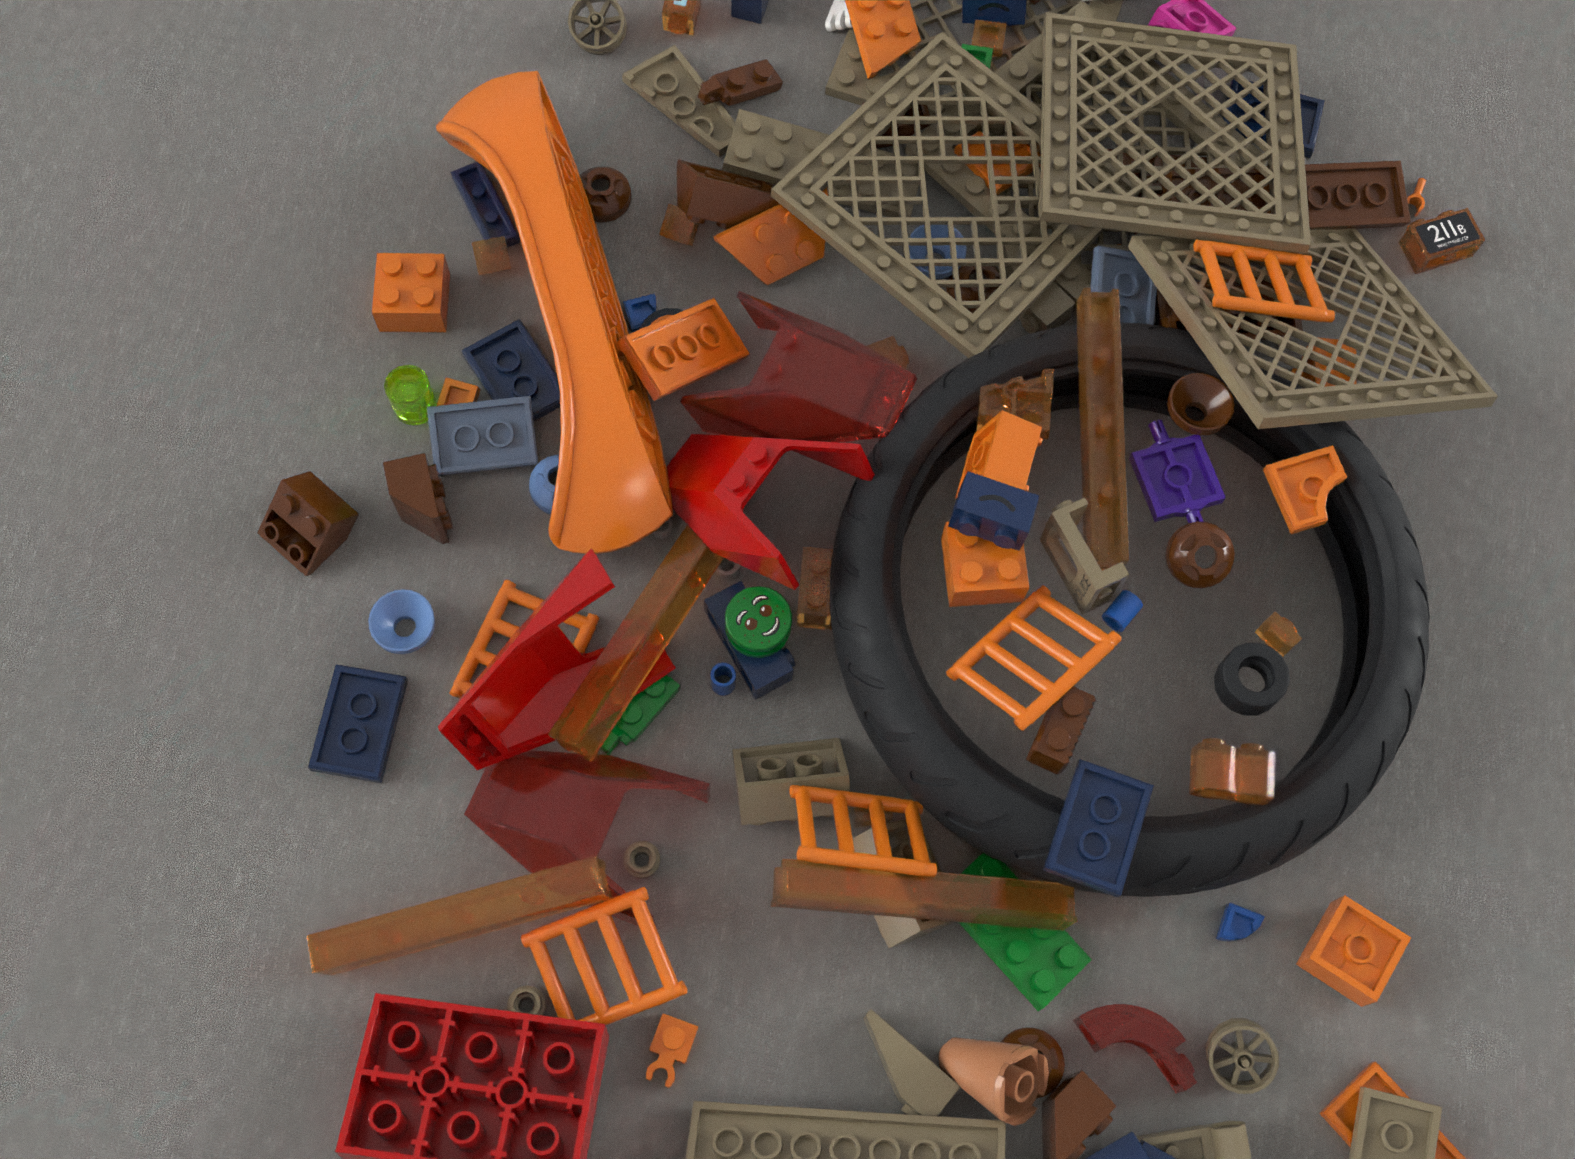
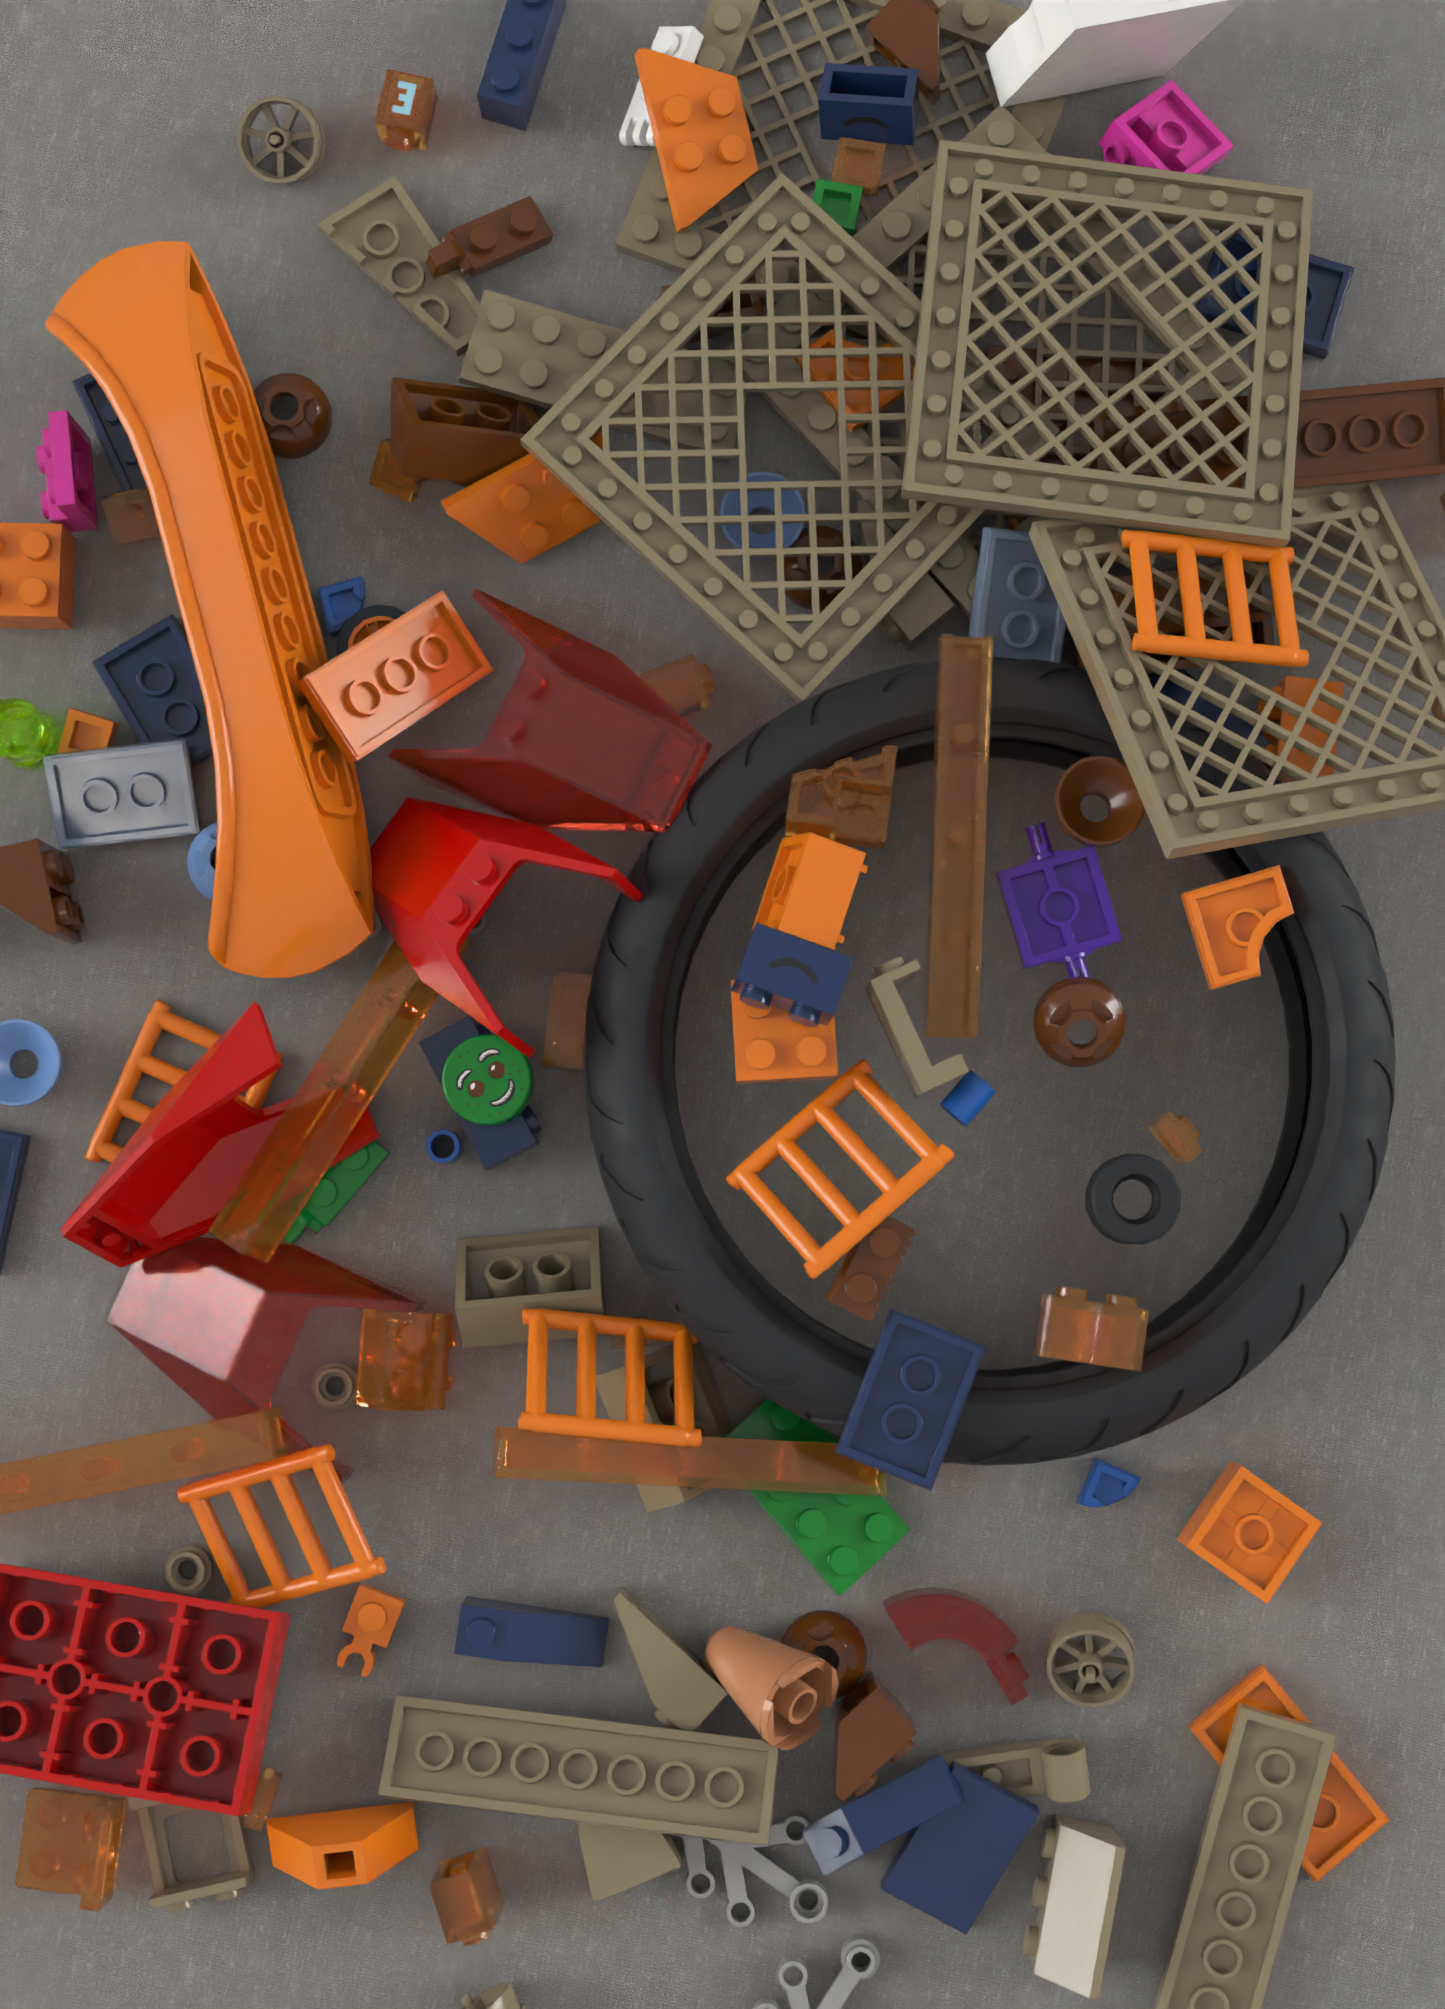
camera: 10 degrees right, 15 degrees up
none -> dark pink plate [36,410,99,532]
none -> clear orange brick [355,1308,455,1411]
none -> dark blue slope [454,1596,609,1667]

